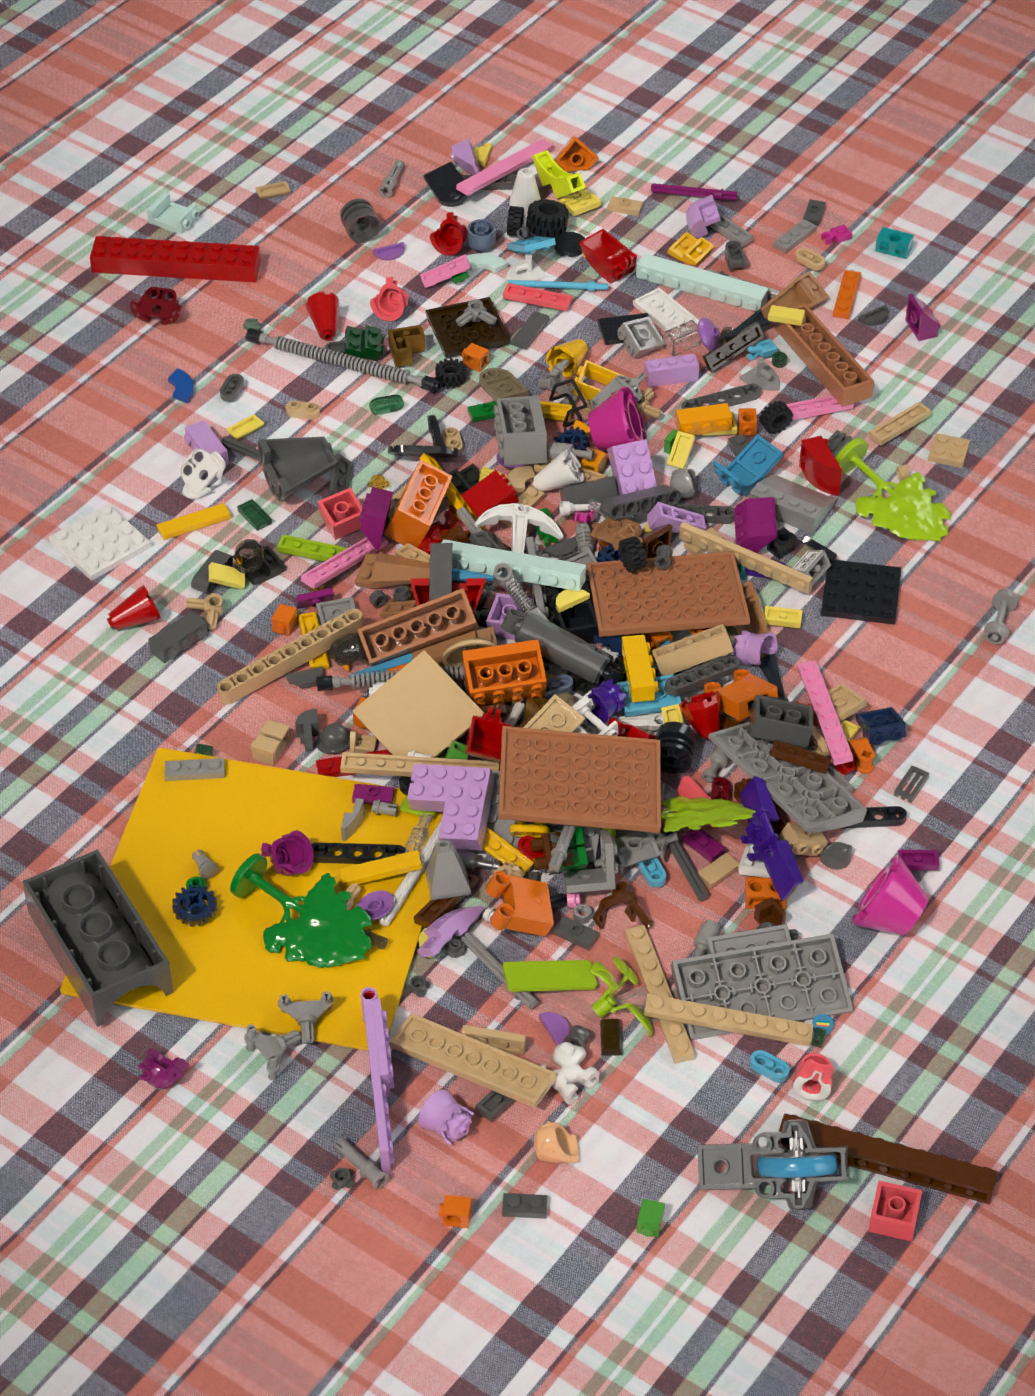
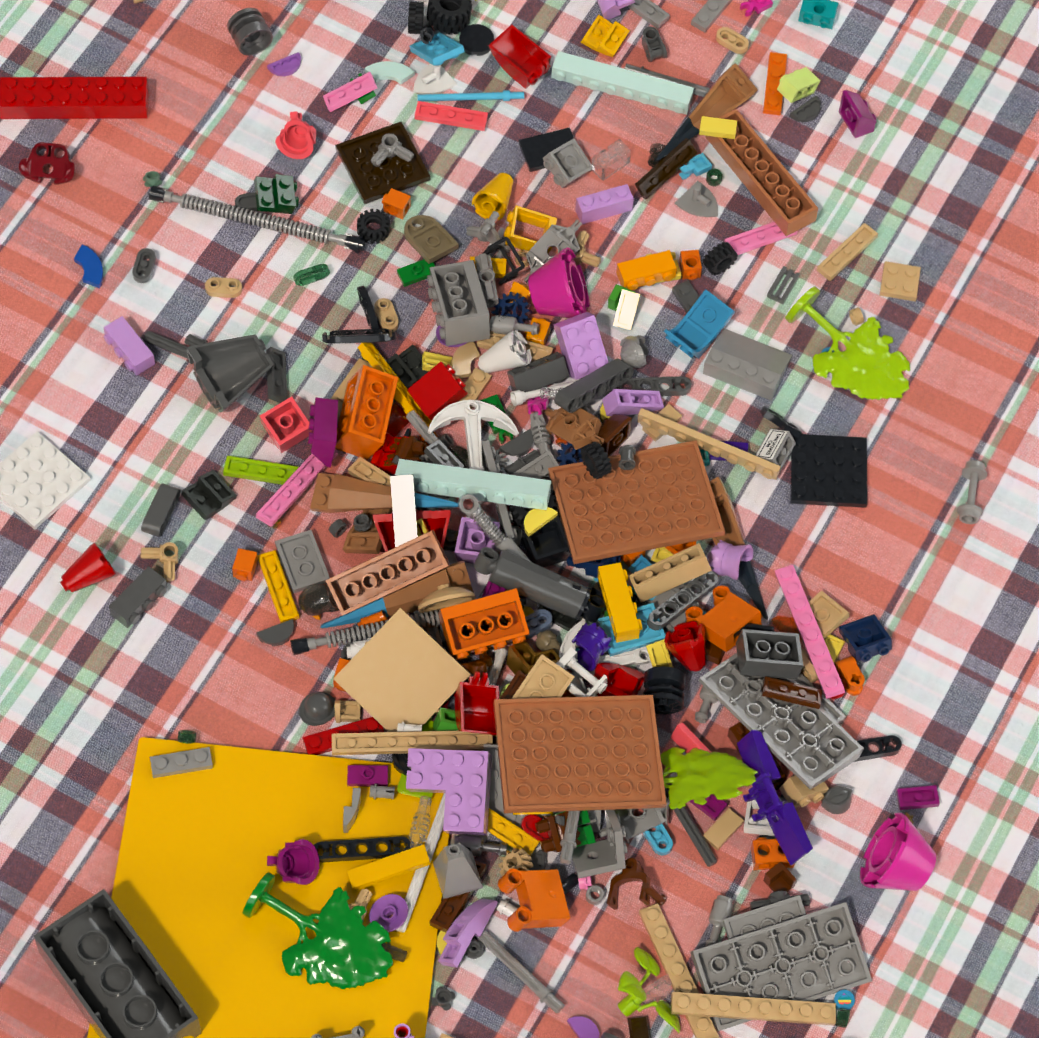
camera: 10 degrees left, 15 degrees up
light aqua panel [147,192,199,234] -> none
yellow tile [156,503,231,540] -> none
dark blue gear [172,884,217,926] -> none
white piece [180,449,226,499] -> none
green plate [186,876,206,889] -> none
light grey pin [192,849,218,880] -> none
light yellow tile [209,562,245,590] -> none
tan beam [217,609,364,705] -> none
light yellow tile [226,414,265,440] -> none
clear smoke piece [233,539,265,573] -> none
clear green tile [237,499,272,531] -> none
tan piece [250,720,290,766] -> none
magenta plate [295,588,334,609] -> none
dark grey brick [295,709,319,751] -> none
red cone [305,292,339,340] -> none
clear yellow plate [367,475,389,489] -> none
pearl gold brick [388,325,425,367] -> none
red helmet [430,212,467,256] -> none
sand blue piece [467,219,496,252] -> none
lime piece [502,960,597,992] -> none
dark grey tile [511,311,549,350] -> none
dark grey plate [554,916,599,951] -> none
white tile [633,288,699,340] -> none
dark grey beam [681,383,761,409] -> none
medium lavender dish [698,318,720,350] -> none
dark red beam [711,777,730,800] -> none
magenta slope [734,497,777,553] -> none
light yellow plate [764,606,803,628] -> none
black brick [767,527,796,560] -> none
red piece [799,436,842,496] -> none
dark grey tile [894,766,929,803] -> none
none -> light grey piece [475,253,498,308]
none -> yellowish green brick [777,67,820,103]

